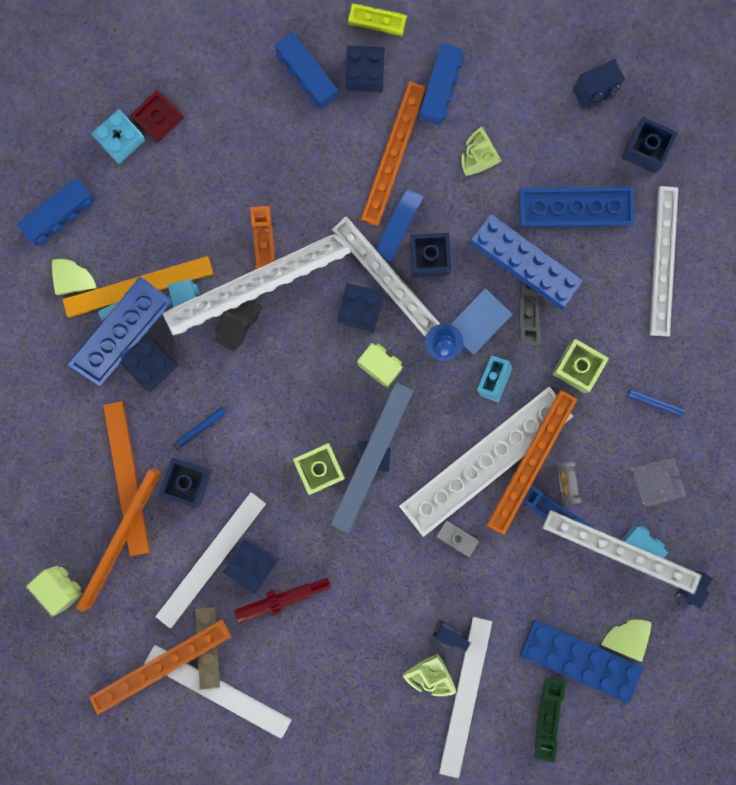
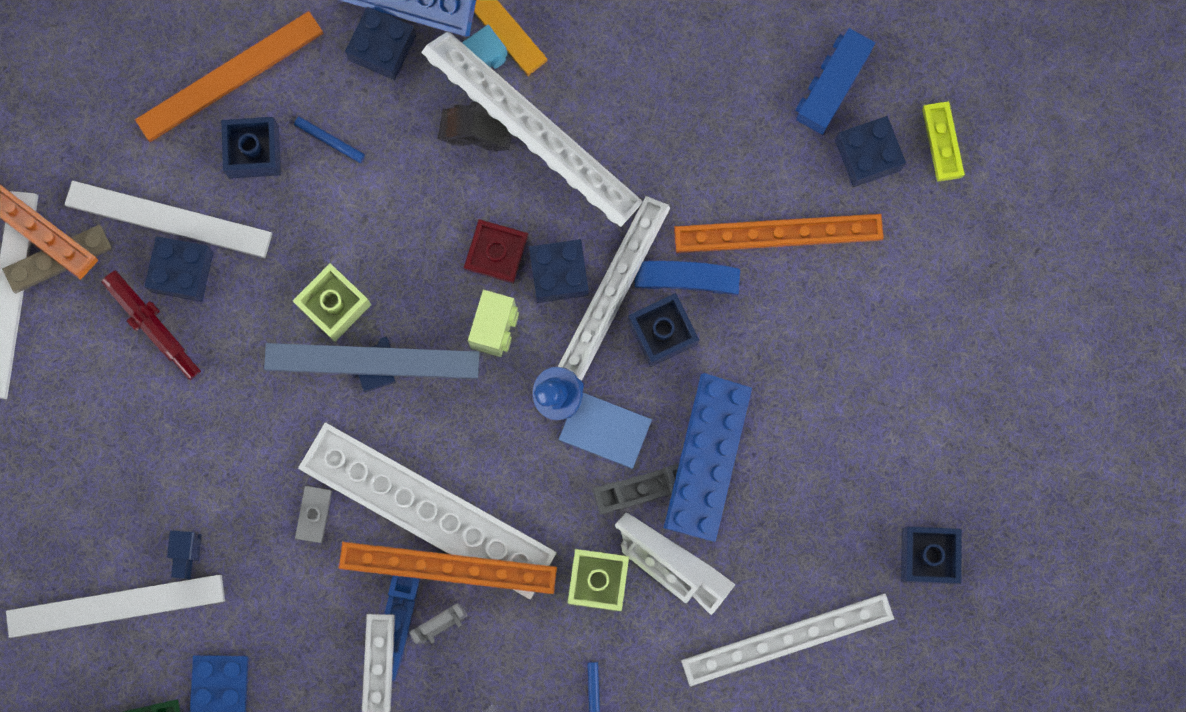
camera: 65 degrees right, 5 degrees down
yellowish green brick [26,566,83,616] -> none
orange tile [76,469,162,611] -> none
orange slope [250,206,275,269] -> none
yellowish green brick [403,653,456,696] -> none
blue brick [419,43,465,125] -> none
yellowish green brick [462,127,501,176] -> none
medium azure brick [477,355,513,403] -> none
blue plate [519,187,635,227] -> none
dark blue brick [572,59,625,109] -> none
none -> dark red plate [464,219,529,284]
none -> white wedge [615,513,735,615]

